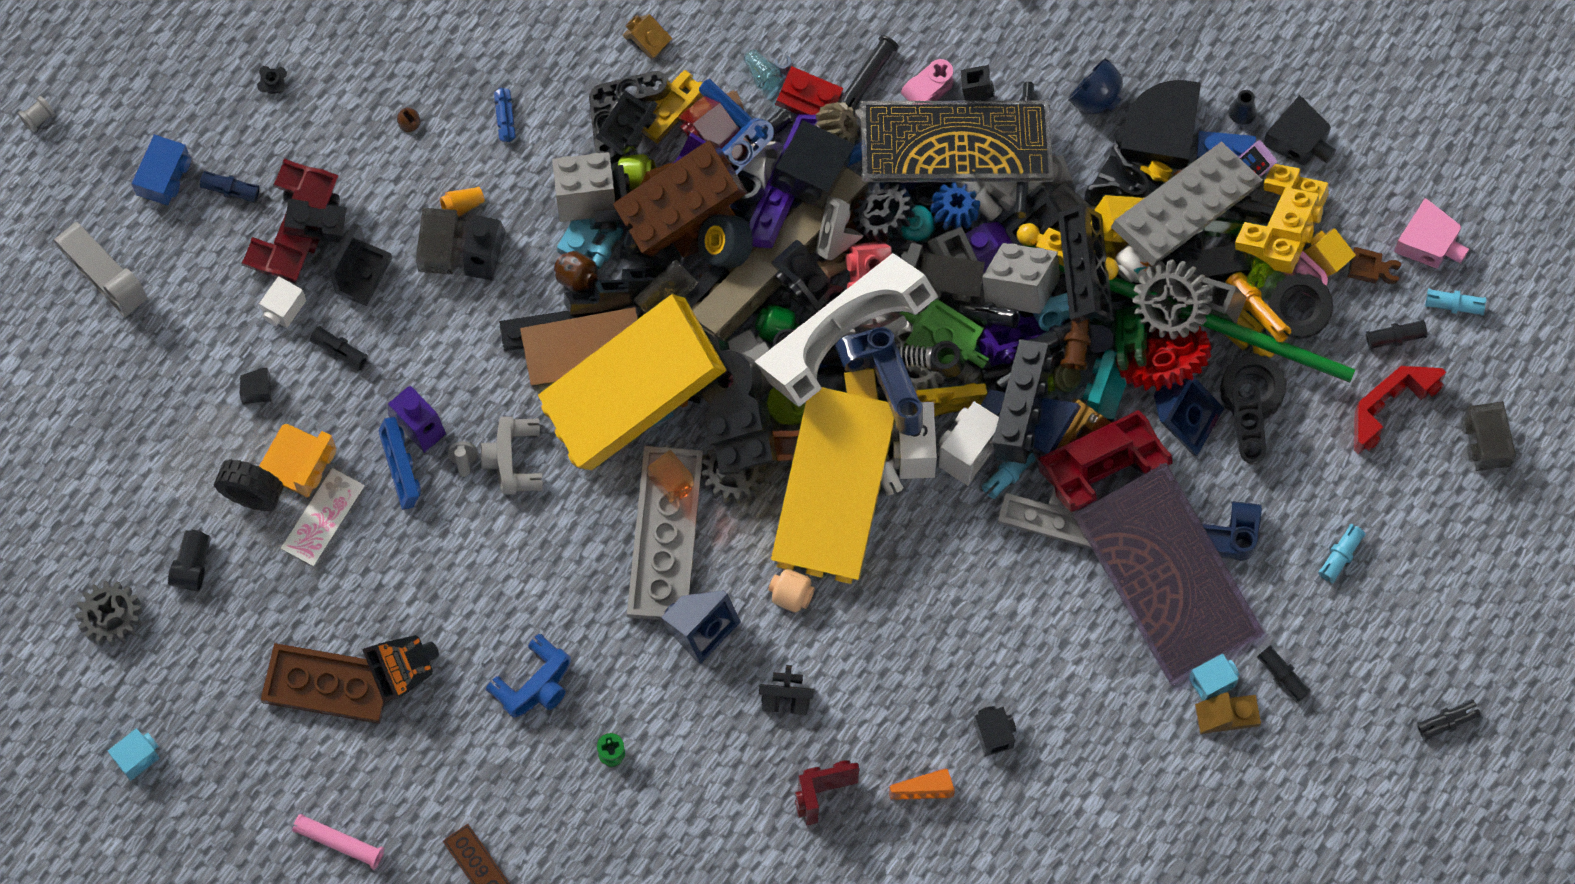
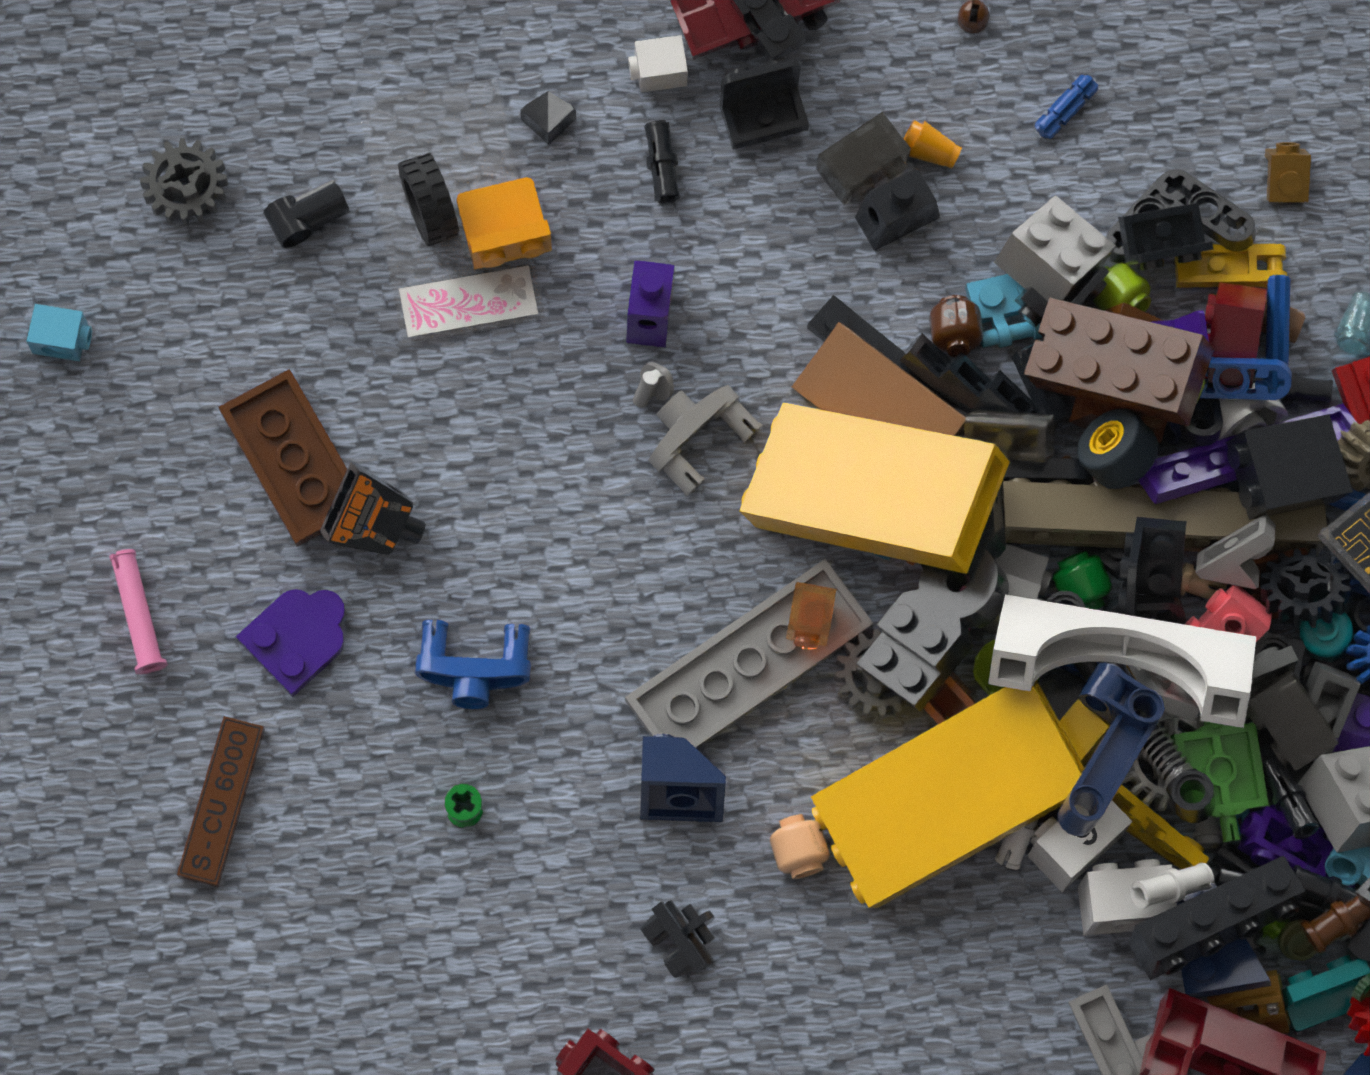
camera: 45 degrees right, 5 degrees up
blue plate [378,417,421,510] -> none
medium azure pin [982,450,1036,499] -> none
none -> dark purple plate [235,589,345,698]
none -> white pin [1130,863,1214,909]

